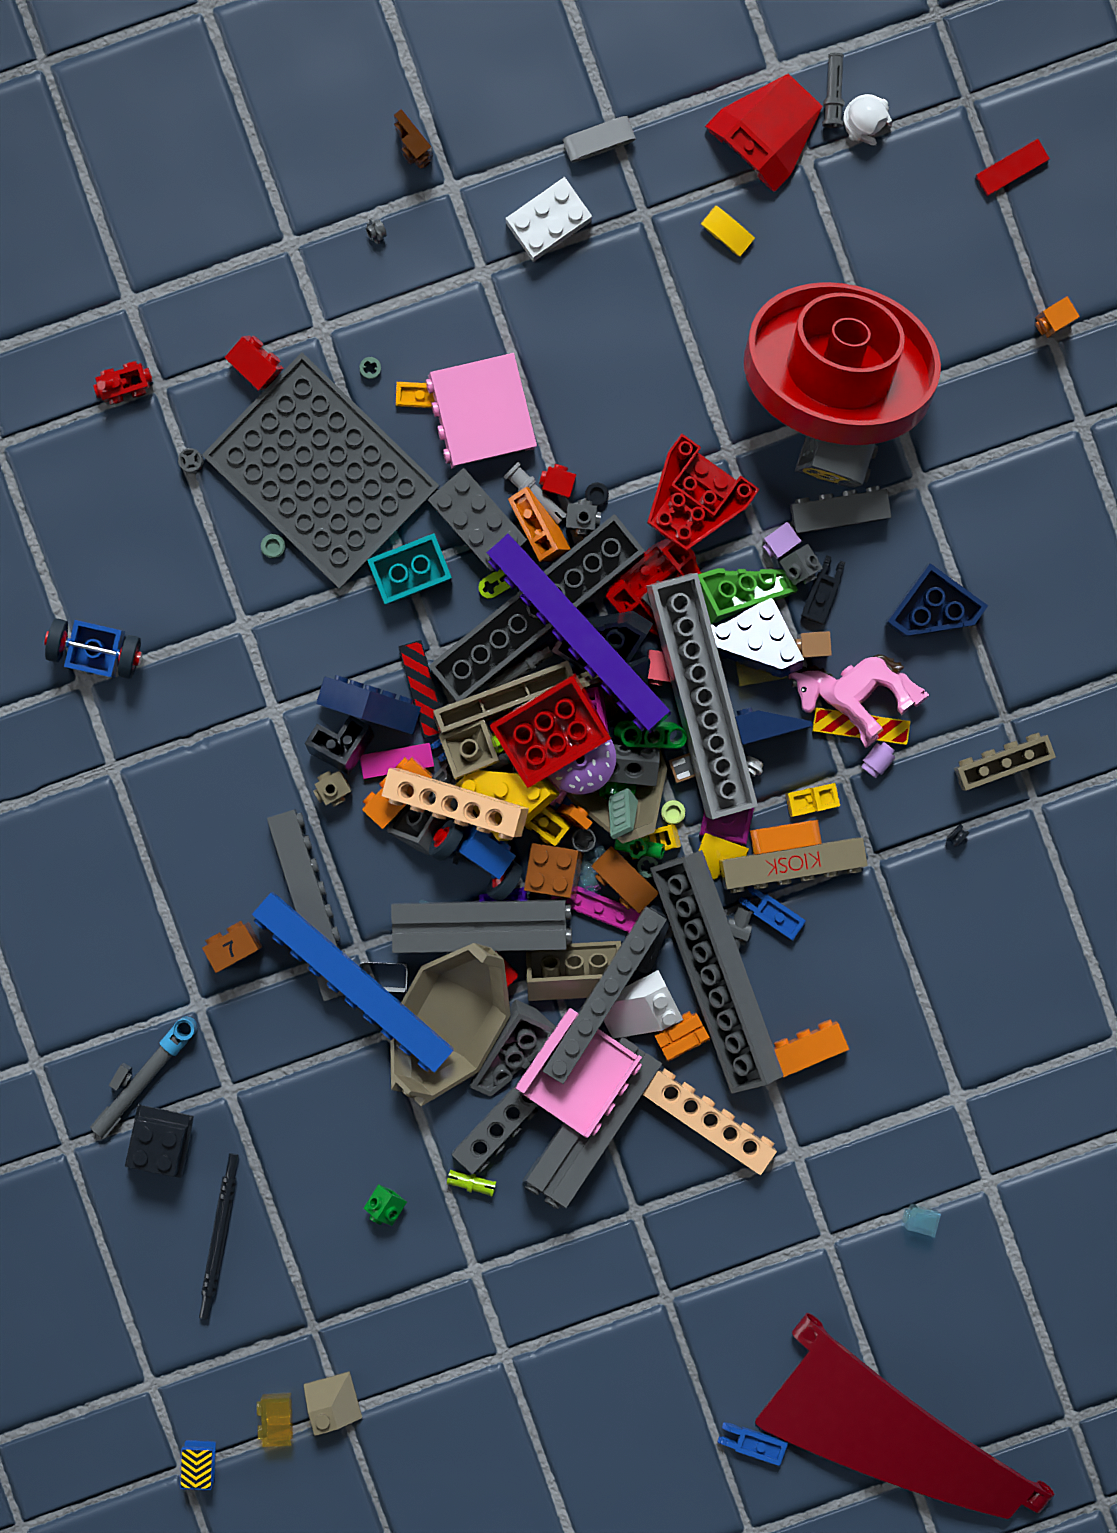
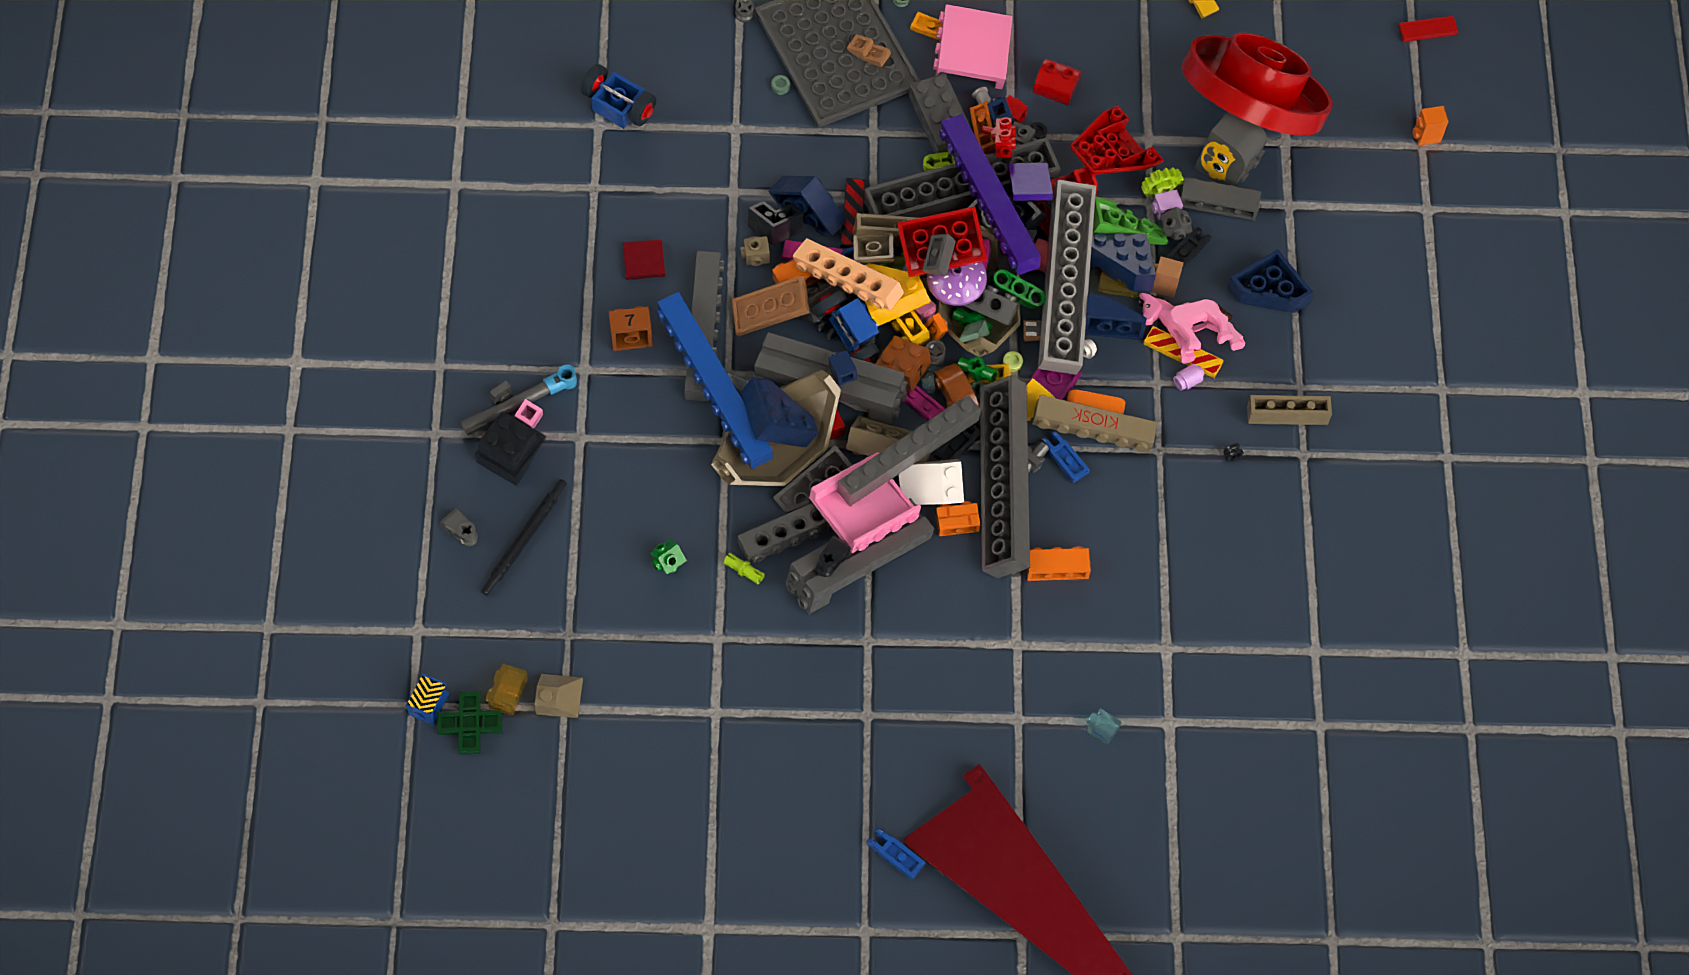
camera: 15 degrees right, 25 degrees down
teal brick [367,533,453,605] -> none
light nougat brick [642,1068,777,1175] -> none
yellow slope [785,783,840,817] -> none
none -> dark green plate [437,691,502,755]
none -> dark grey piece [440,508,478,547]
none -> bright pink brick [514,399,543,428]
none -> dark red tile [623,239,665,280]
none -> medium nougat tile [732,276,810,336]
none -> dark blue brick [741,377,819,447]
none -> black piece [816,536,851,577]
none -> dark blue brick [828,350,857,386]
none -> medium nougat slope [847,34,891,67]
none -> dark grey slope [922,234,955,276]
none -> red brick [982,118,1016,158]
none -> dark blue brick [987,97,1015,126]
none -> tile [1008,163,1053,201]
none -> red brick [1033,58,1082,105]
none -> lime gear [1141,167,1184,199]

